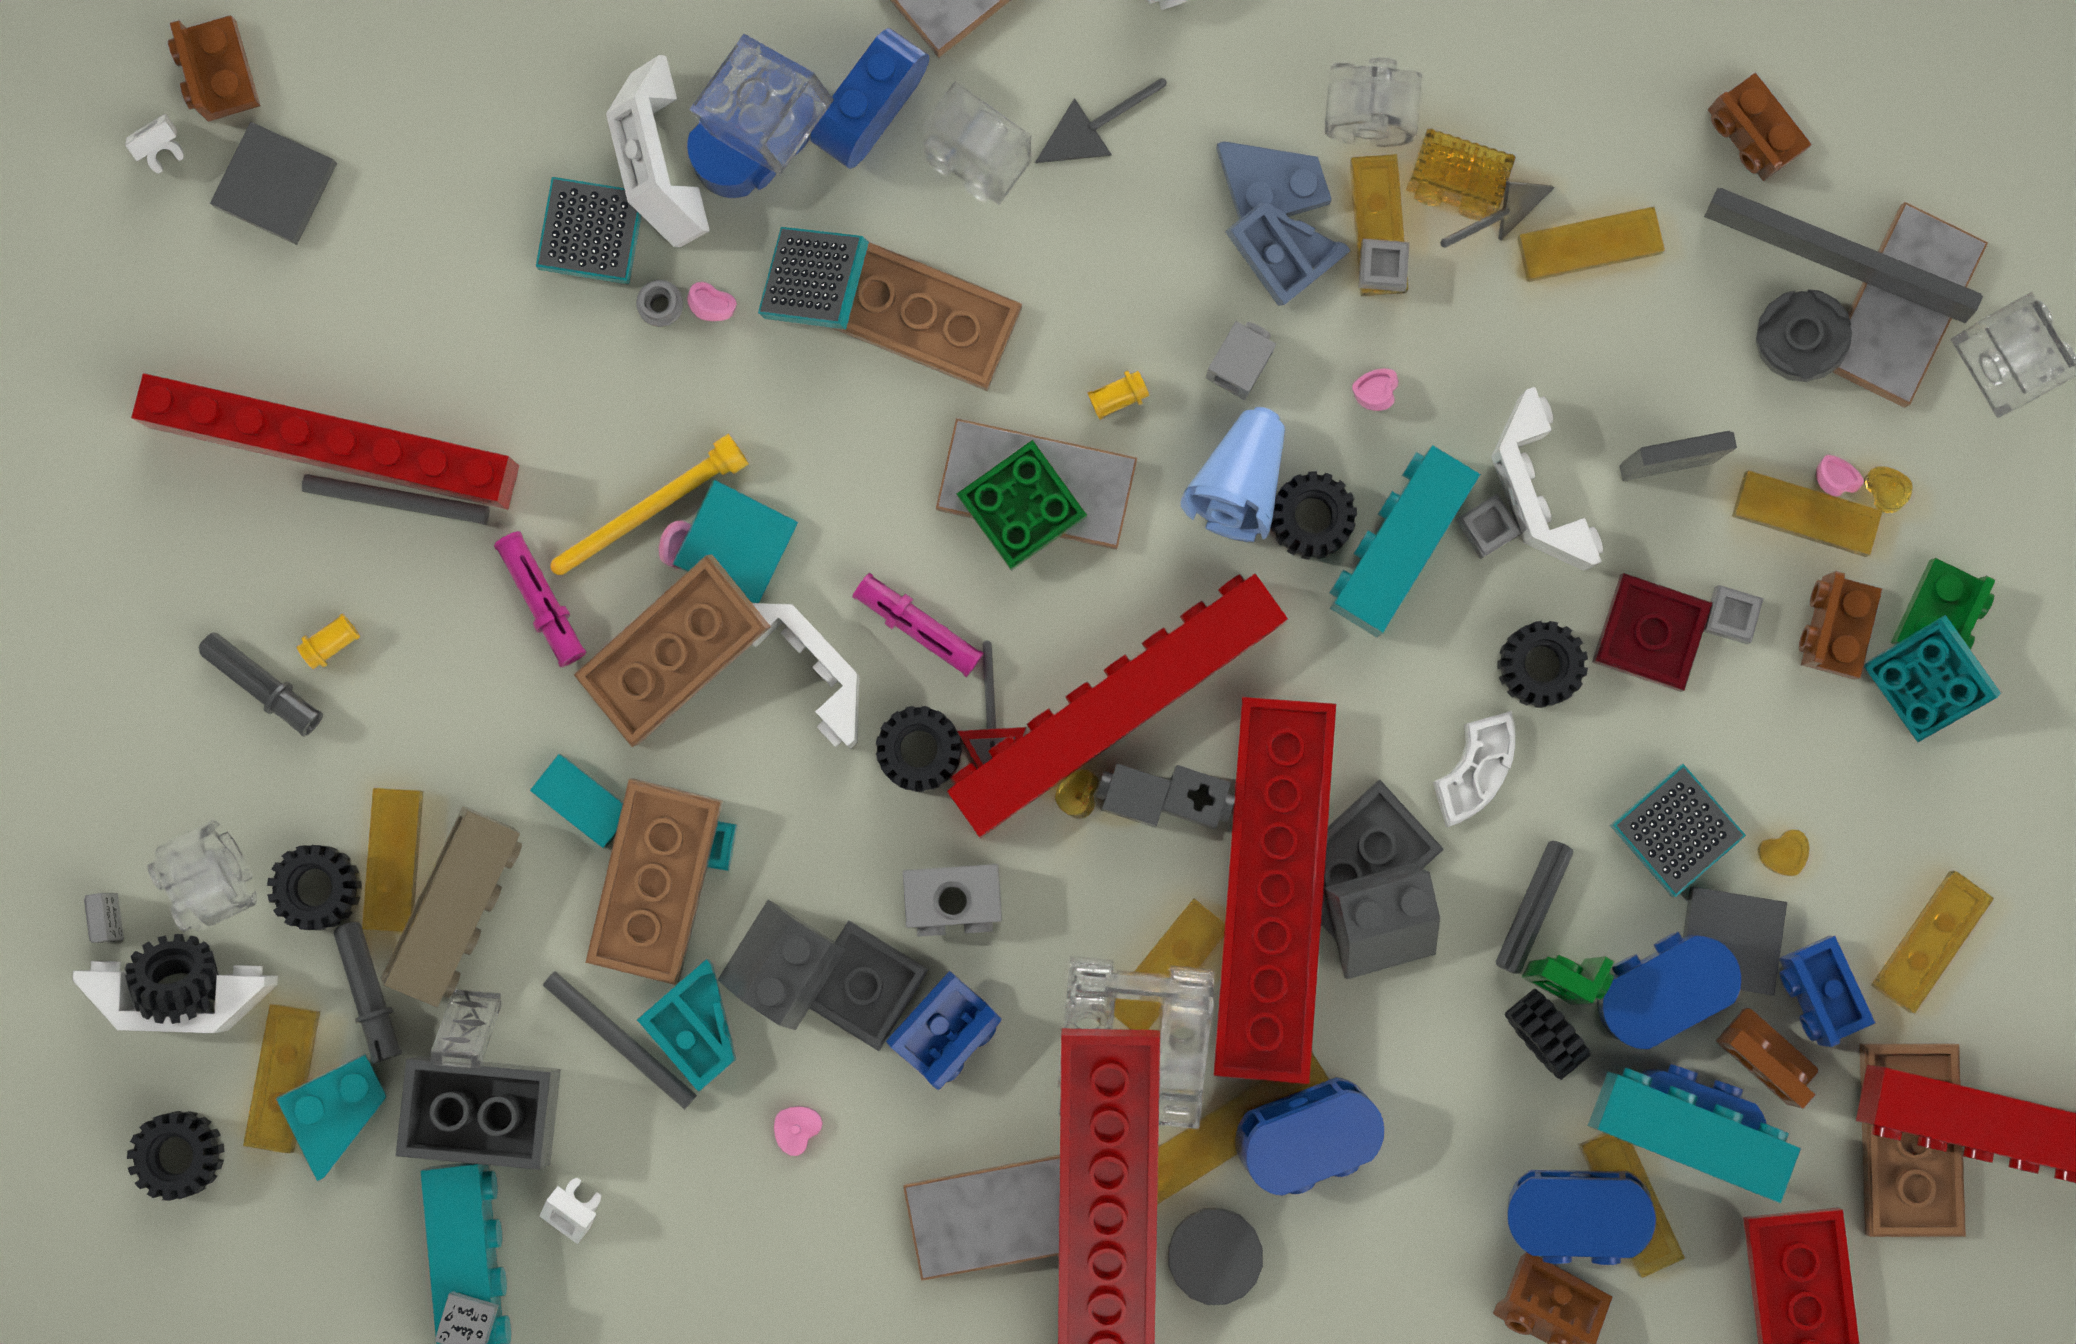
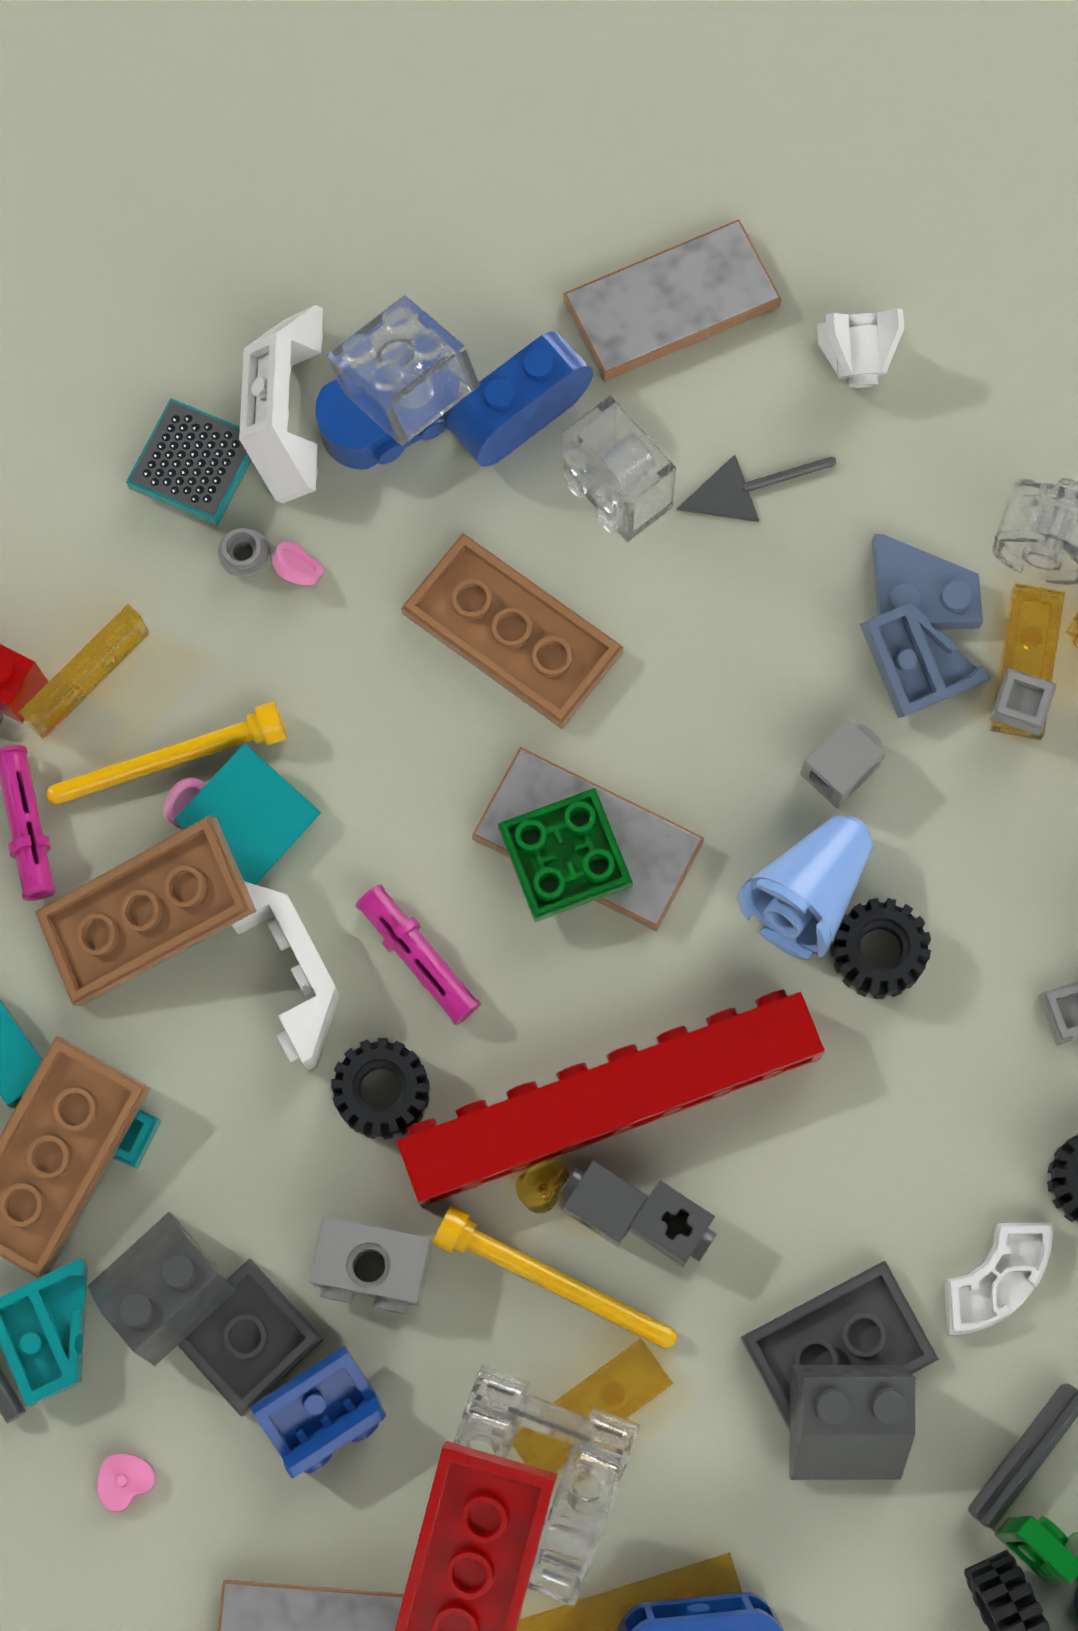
camera: 20 degrees right, 10 degrees down
tile [758,227,869,330] -> none
piece [957,640,1027,768] -> none
yellow pin [1087,370,1150,420] -> none
red plate [1214,697,1337,1084] -> none
teal brick [1329,445,1481,638] -> none
bright pink piece [1352,368,1399,411] -> none
none -> clear yellow tile [19,604,149,739]
none -> yellow piece [432,1205,677,1348]

